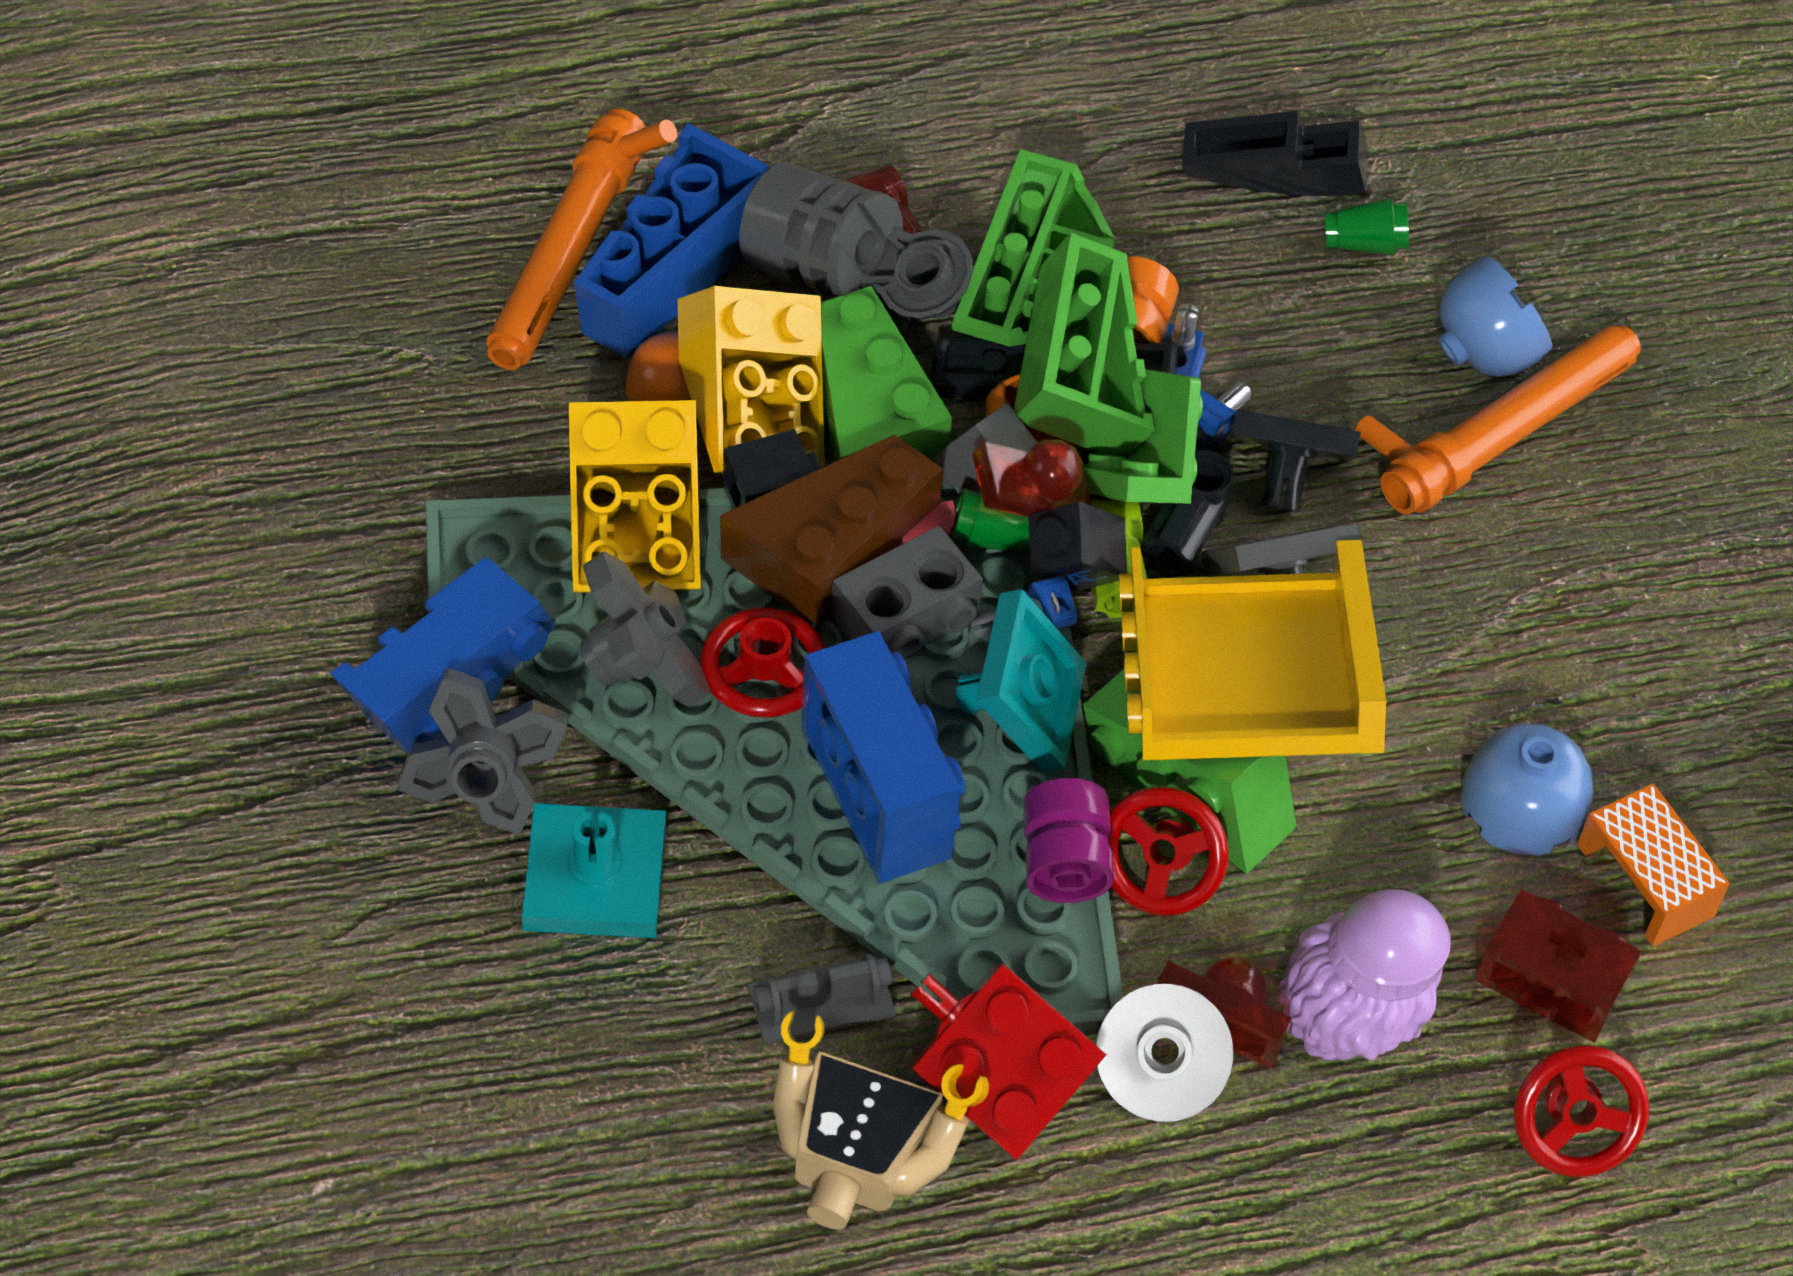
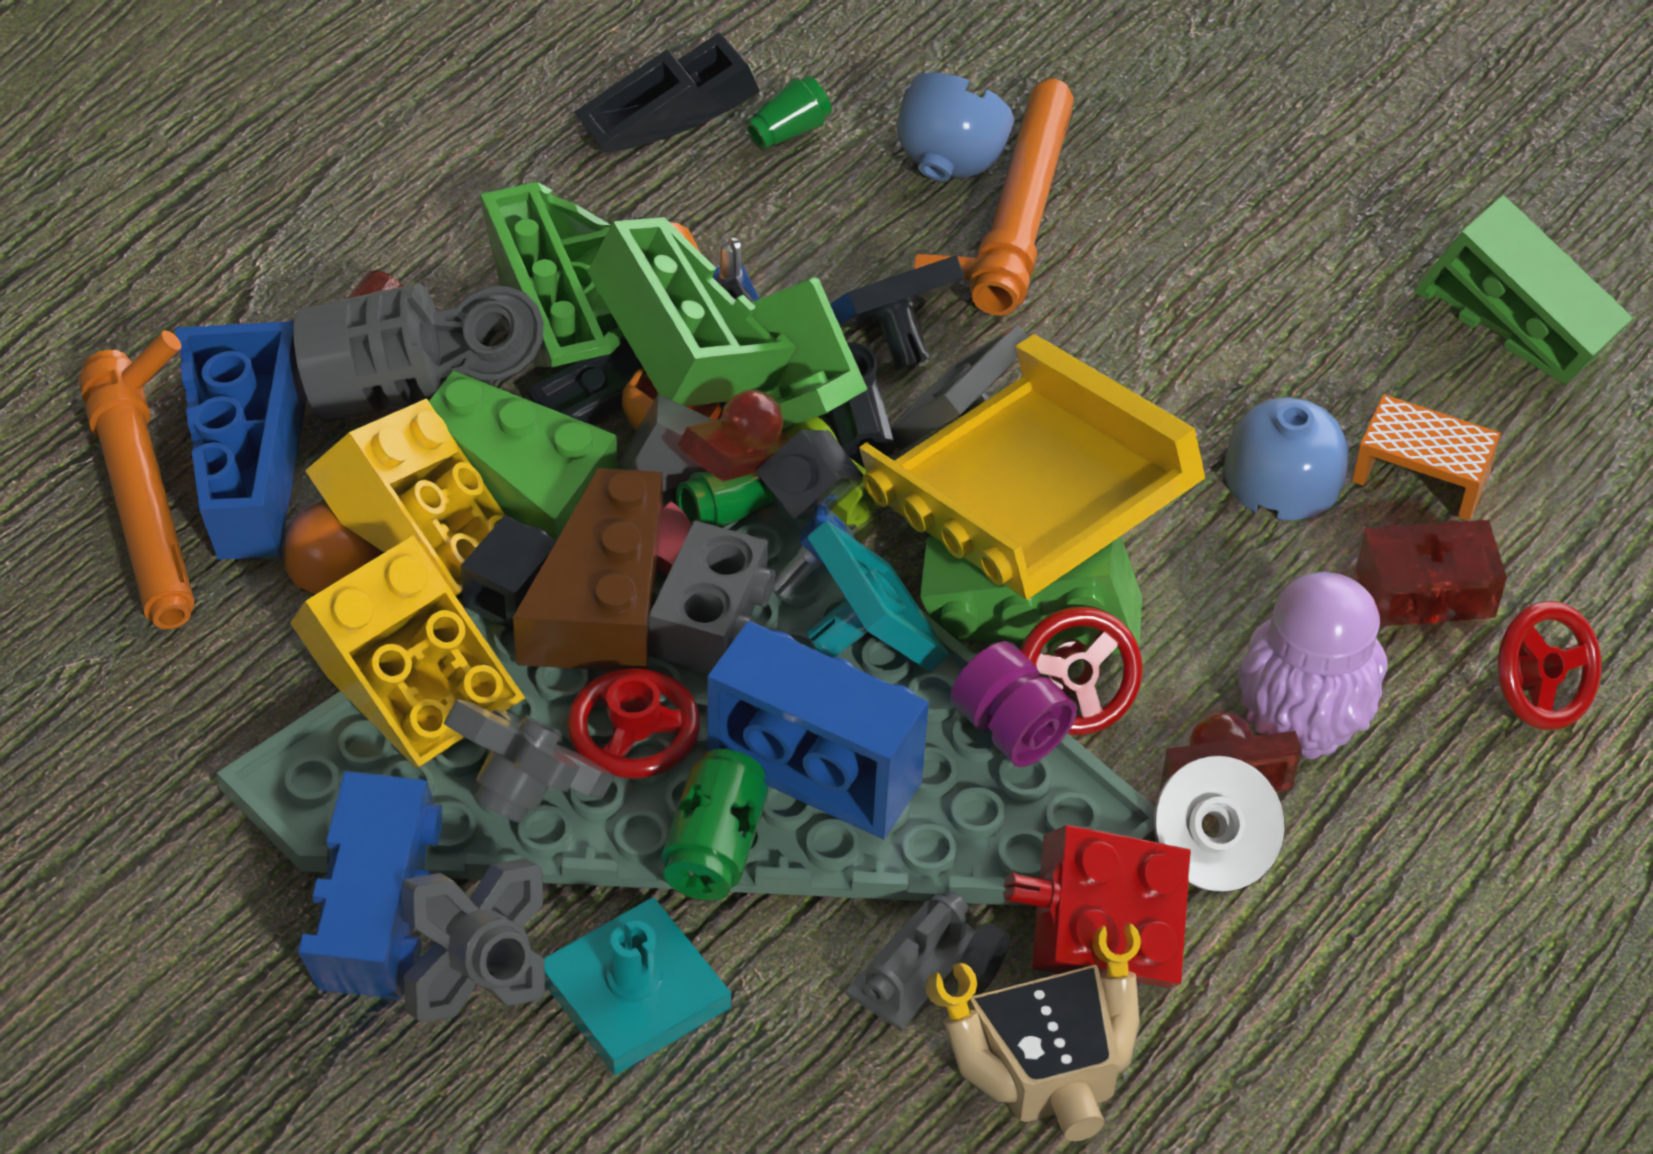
camera: 35 degrees left, 5 degrees down
none -> green piece [661,749,768,901]
none -> black piece [955,922,1010,995]

